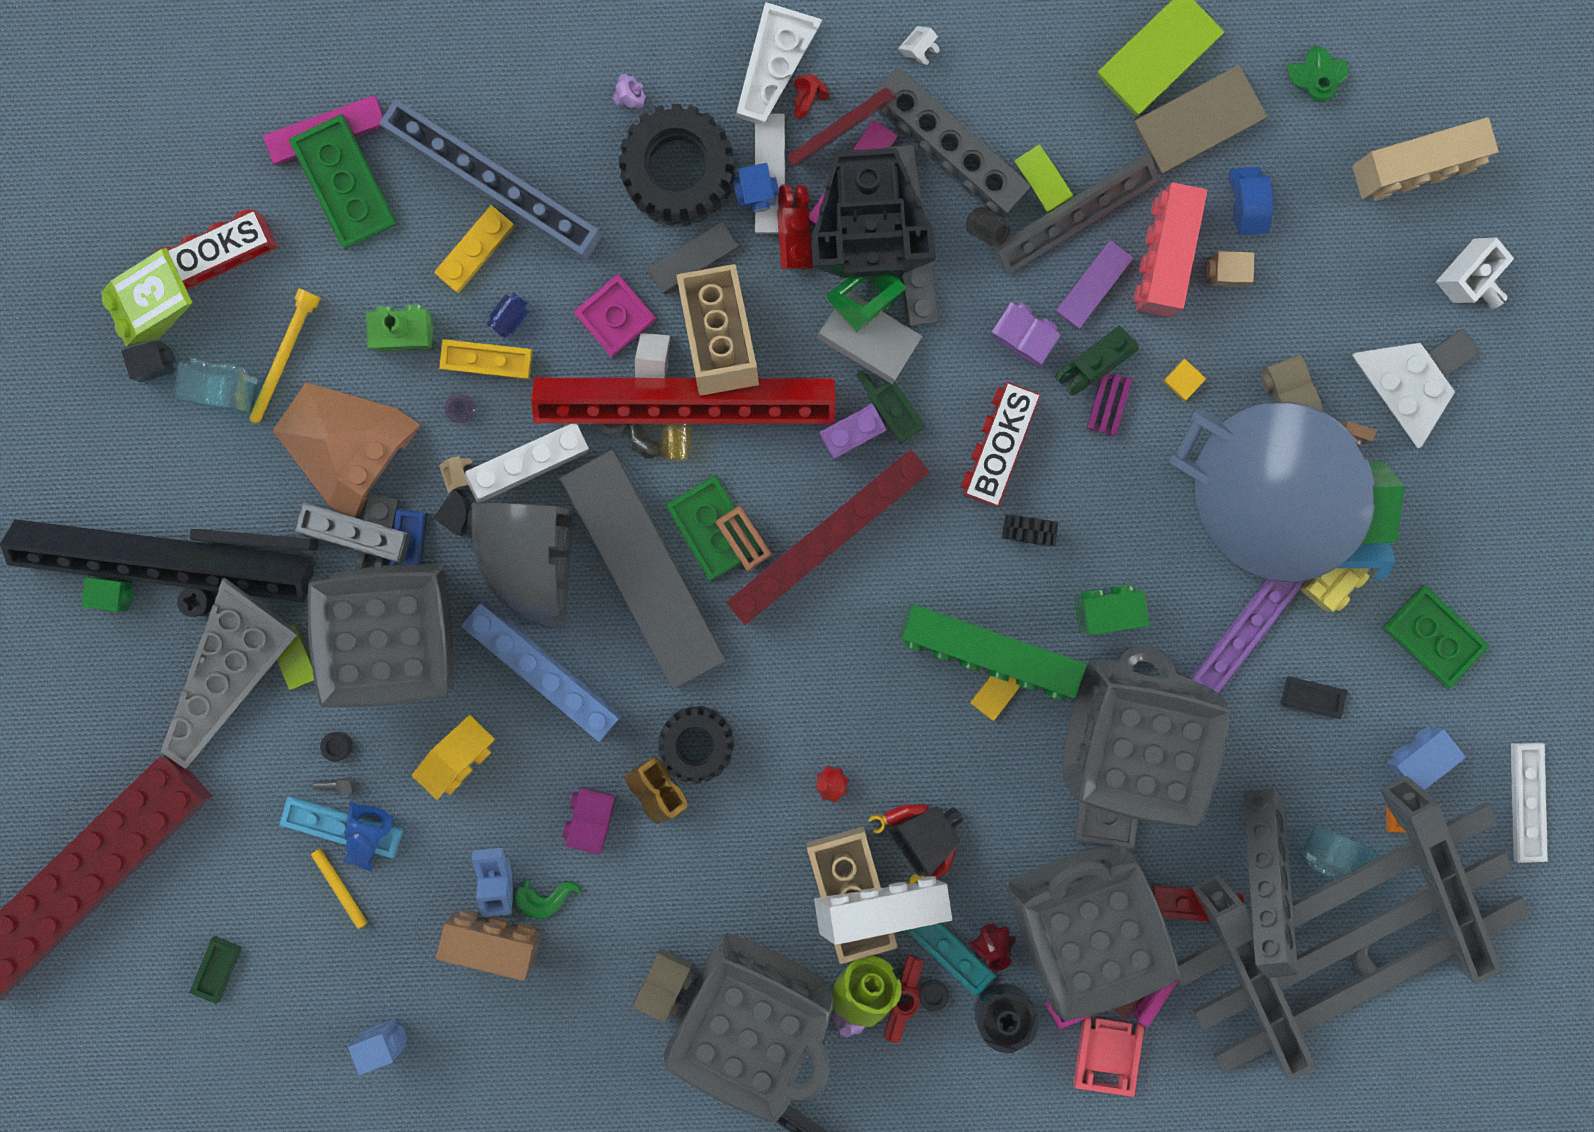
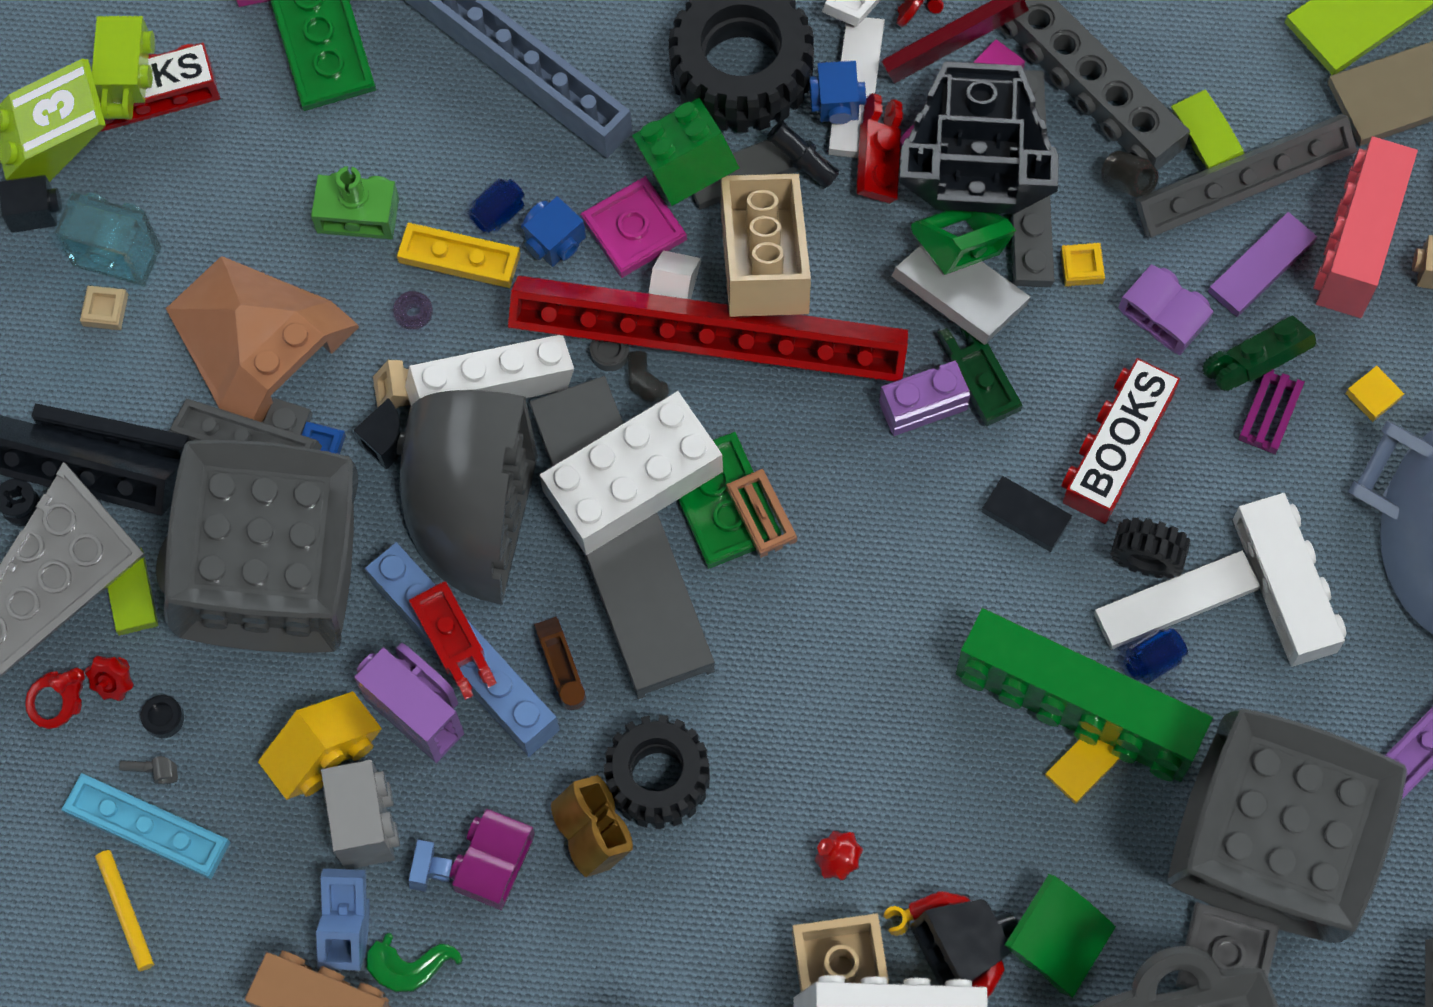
camera: 10 degrees right, 20 degrees down
yellow piece [249,288,321,424] -> none
blue hair [343,801,394,871] -> none
yellow plate [434,205,515,294] -> none
clear yellow brick [661,424,691,459] -> none
dark red brick [726,449,930,625] -> none
green brick [1074,584,1150,635] -> none
none -> red piece [25,668,85,729]
none -> tan tile [80,285,128,330]
none -> red piece [85,656,134,701]
none -> lime brick [92,16,155,120]
none -> light grey brick [321,760,400,869]
none -> medium lavender brick [354,643,465,763]
none -> red hinge [409,581,497,700]
none -> medium blue tile [409,839,452,892]
none -> blue brick [521,196,586,267]
none -> reddish brown piece [534,616,586,710]
none -> white brick [540,391,723,555]
none -> green brick [632,98,740,206]
none -> black pin [767,120,840,189]
none -> black tile [981,476,1073,552]
none -> green slope [1005,874,1116,998]
none -> yellow tile [1060,243,1105,287]
none -> white tile [1094,550,1261,650]
none -> clear blue brick [1124,627,1188,684]
none -> white brick [1233,493,1346,667]

